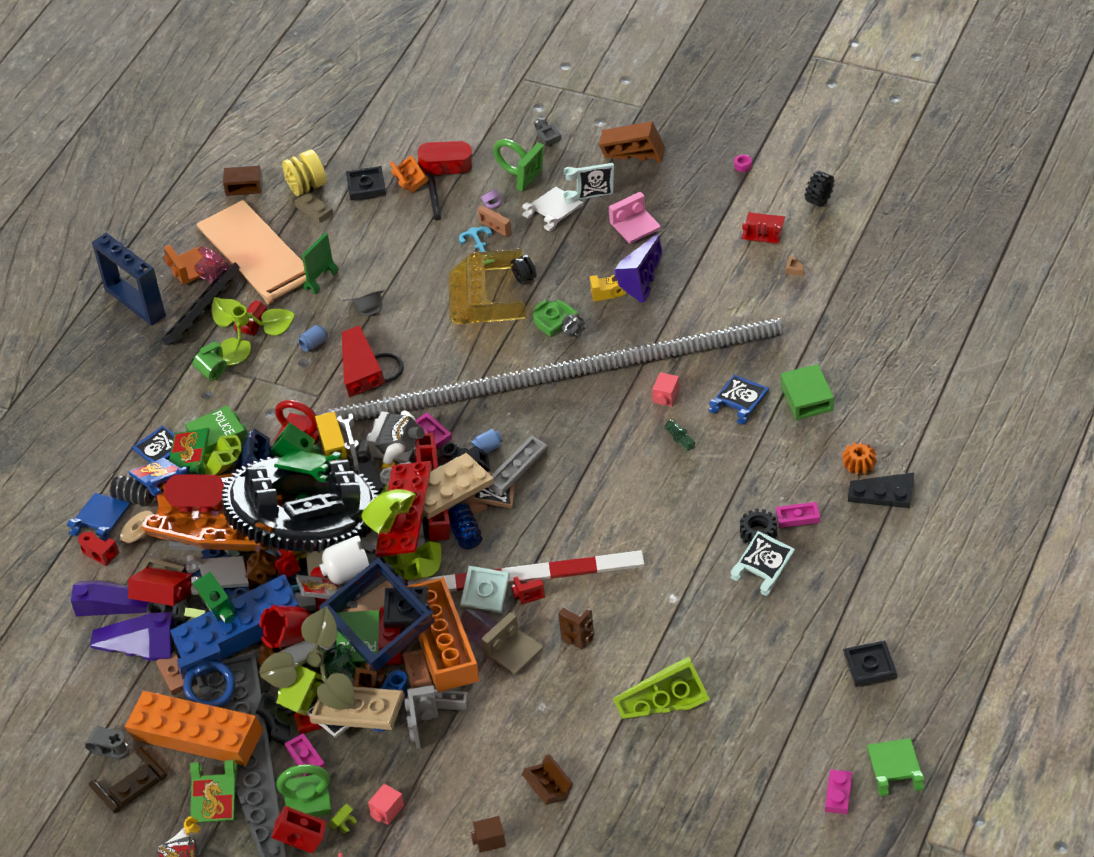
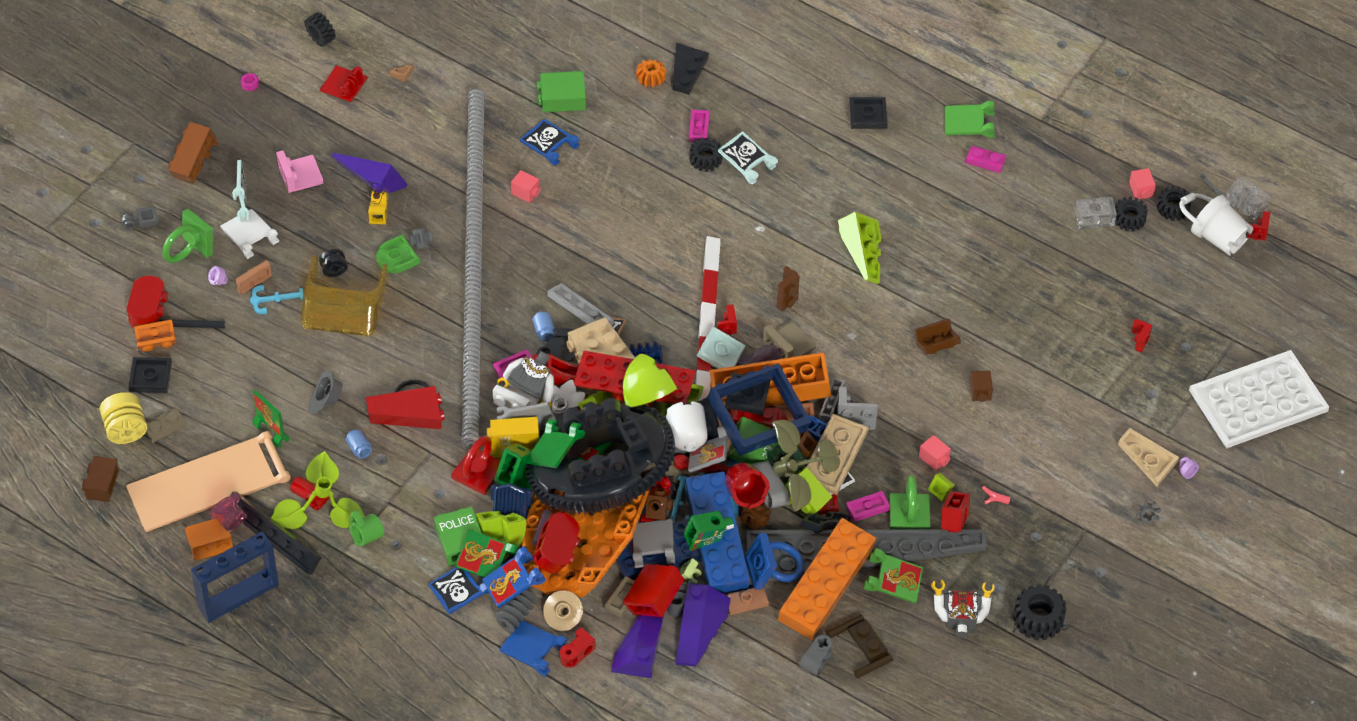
camera: 85 degrees left, 5 degrees up
clear green axle [664,419,695,451] -> none

